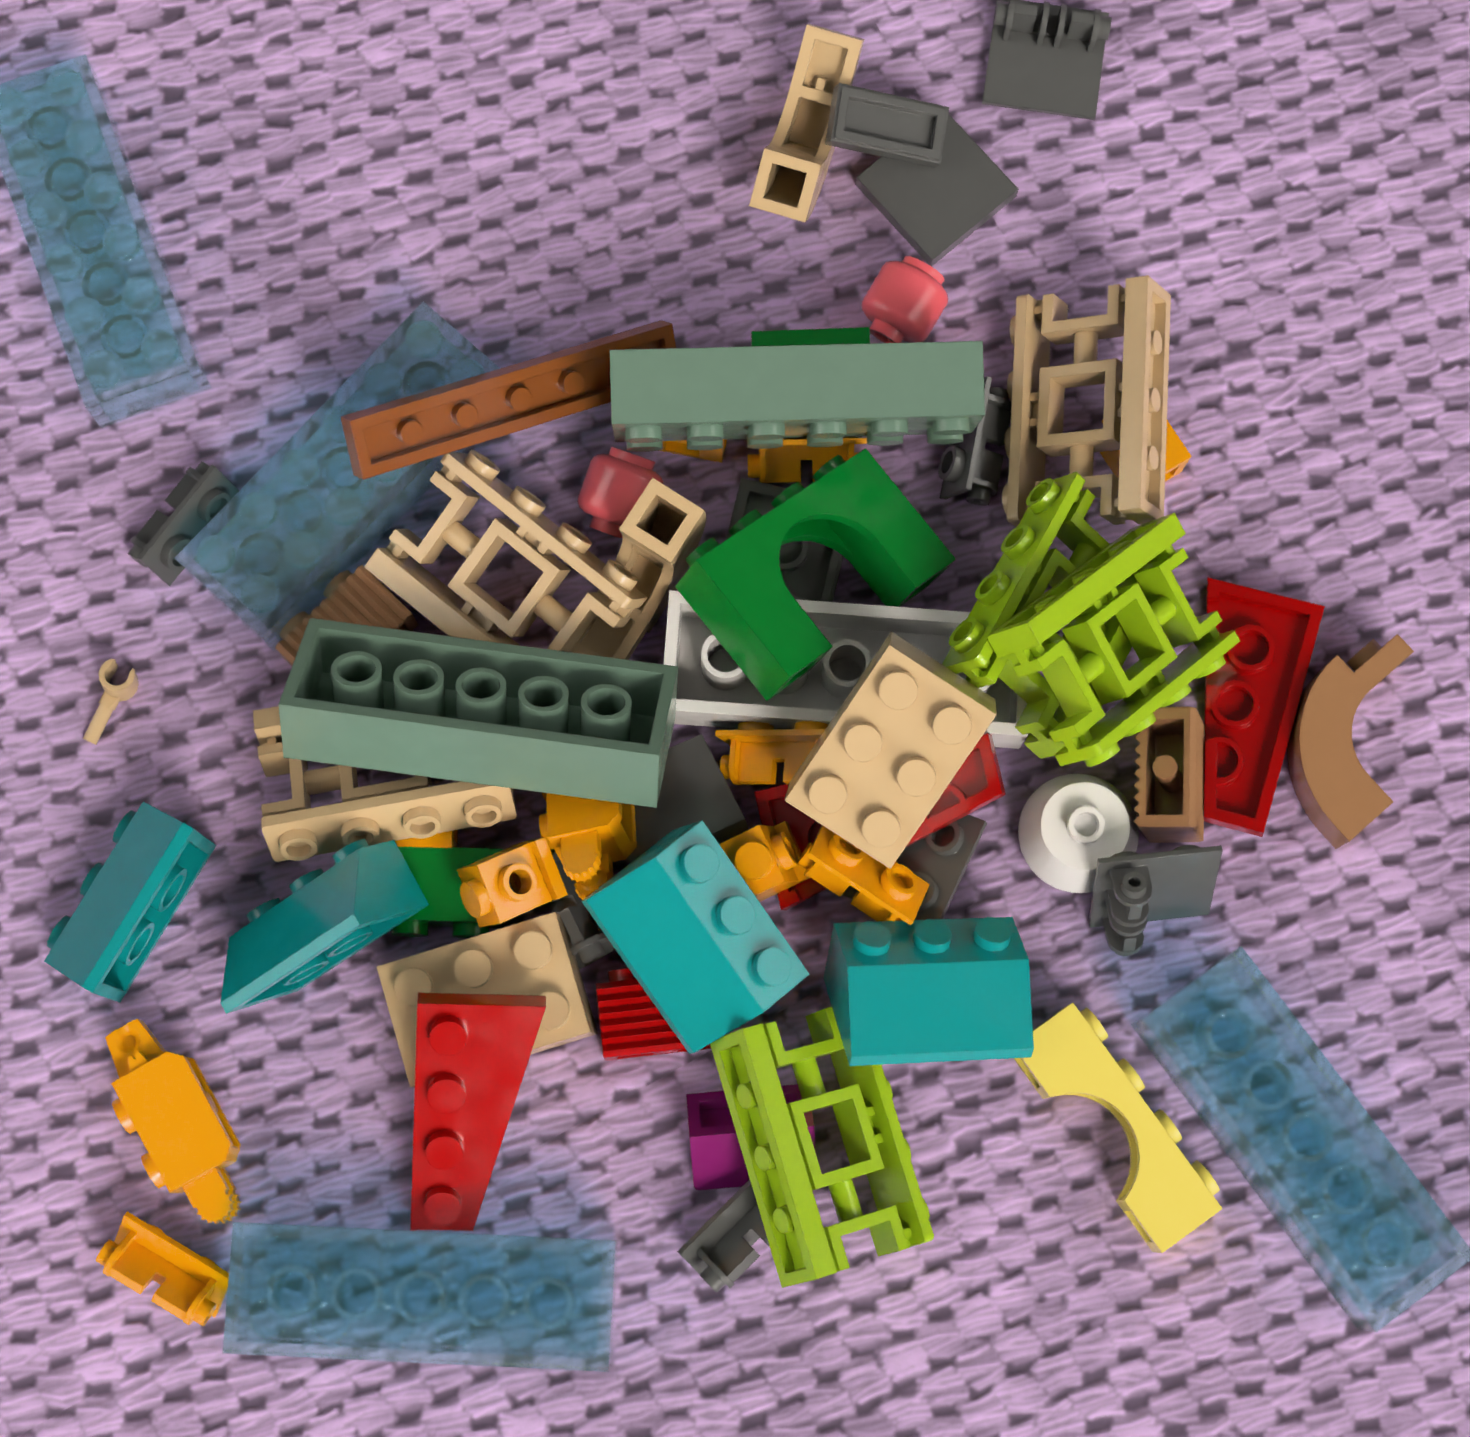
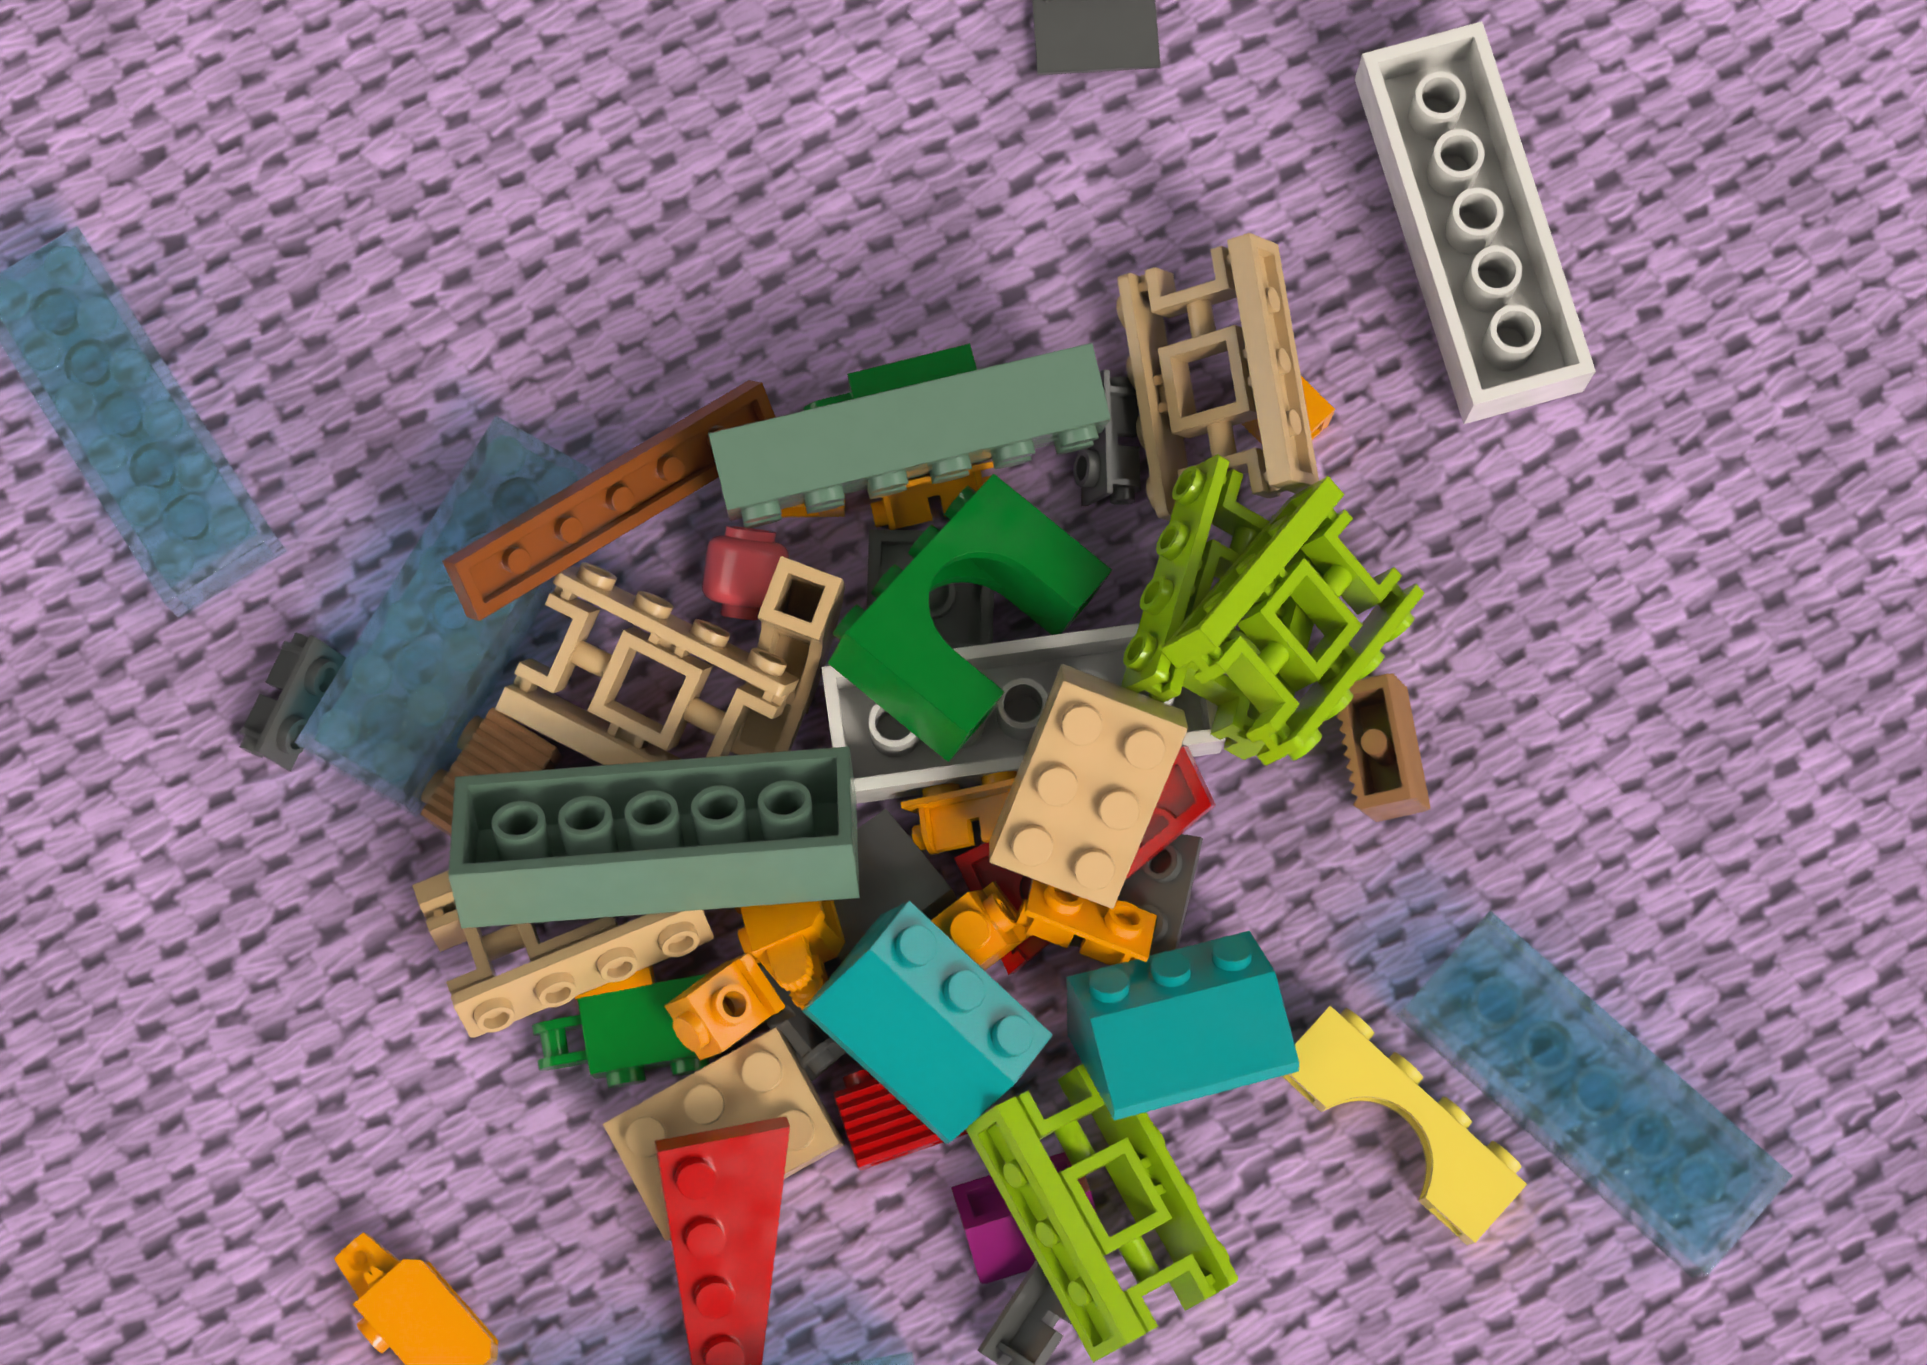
camera: 10 degrees left, 0 degrees up
teal slope [44,802,217,1002] -> none
tan hand [83,659,139,745] -> none
teal slope [220,839,429,1014] -> none
tan arch [749,23,865,222] -> none
dark grey tile [825,83,949,168] -> none
dark grey tile [855,113,1019,266] -> none
coral head [861,256,948,343] -> none
white cone [1018,774,1139,893] -> none
dark grey hinge [1089,845,1223,956] -> none
red wing [1204,577,1325,837] -> none
medium nougat arch [1287,634,1414,849] -> none
none -> white brick [1355,21,1596,424]

